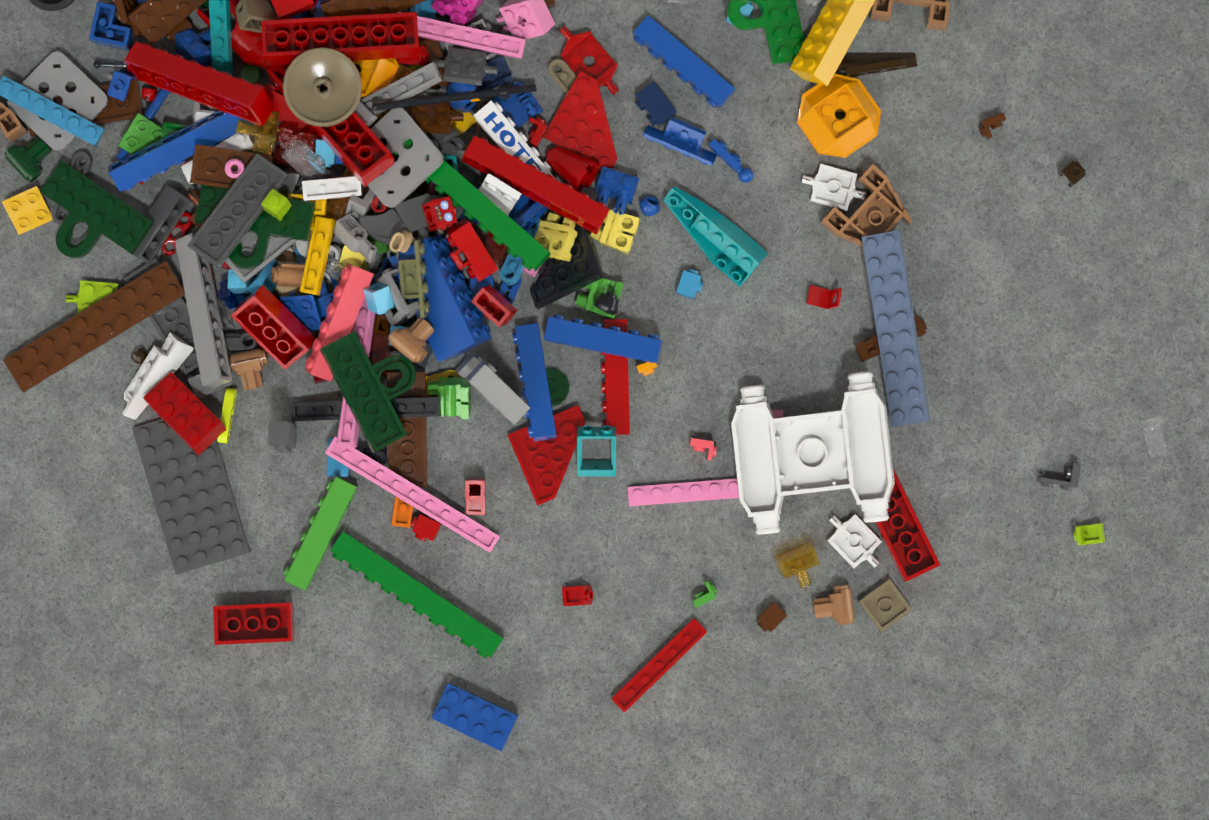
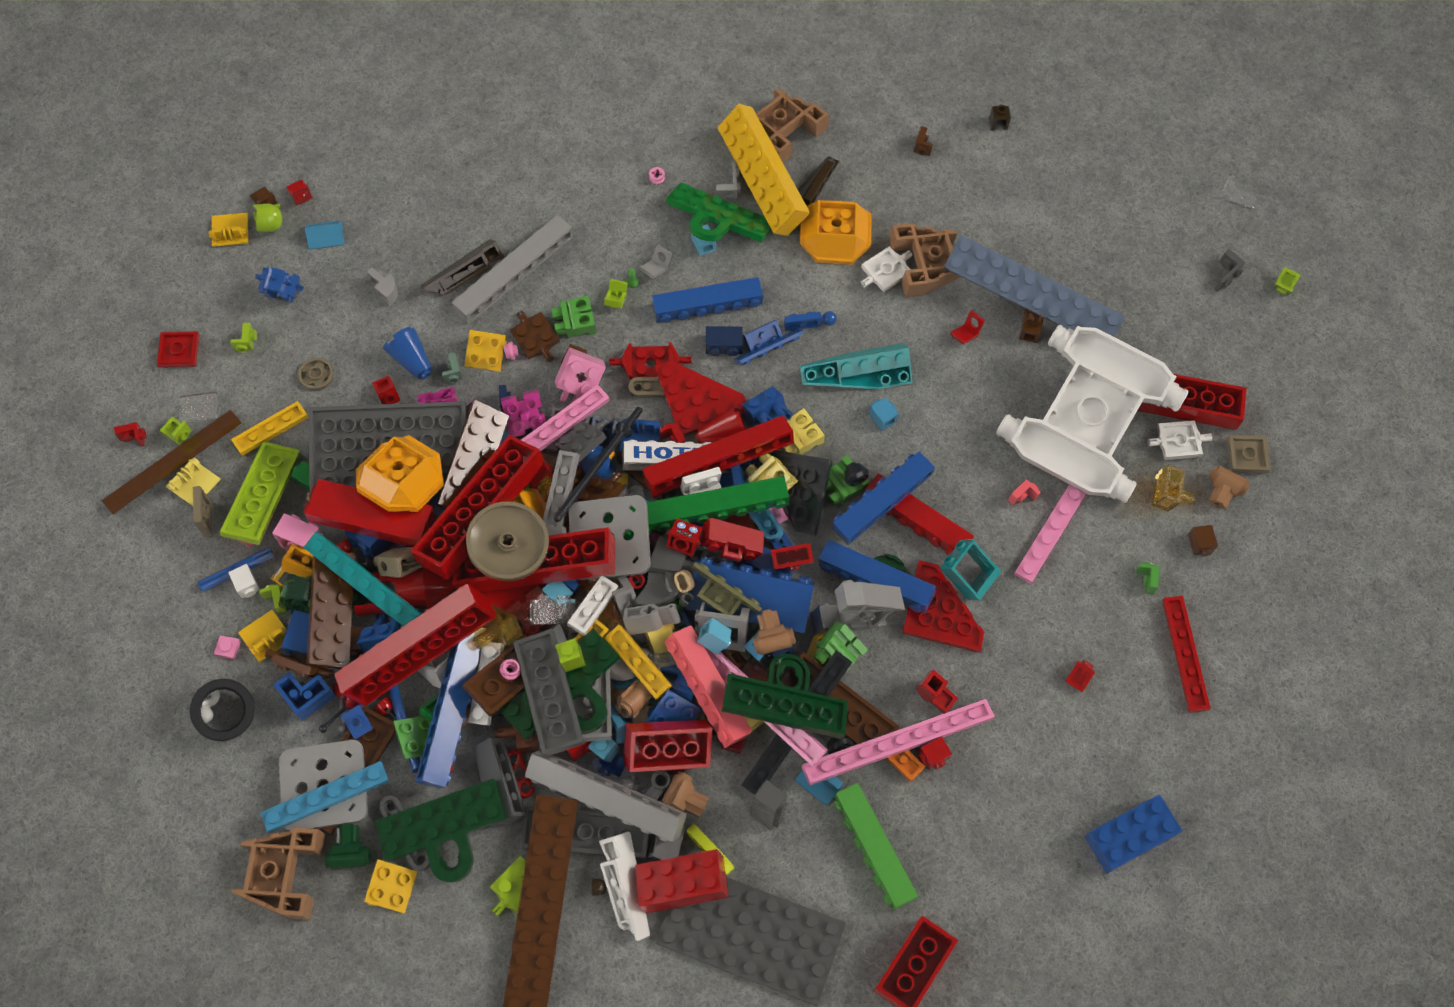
camera: 55 degrees left, 20 degrees down
green brick [330,532,504,659] -> none
light orange plate [636,362,657,376] -> none
blue piece [640,196,660,217] -> none

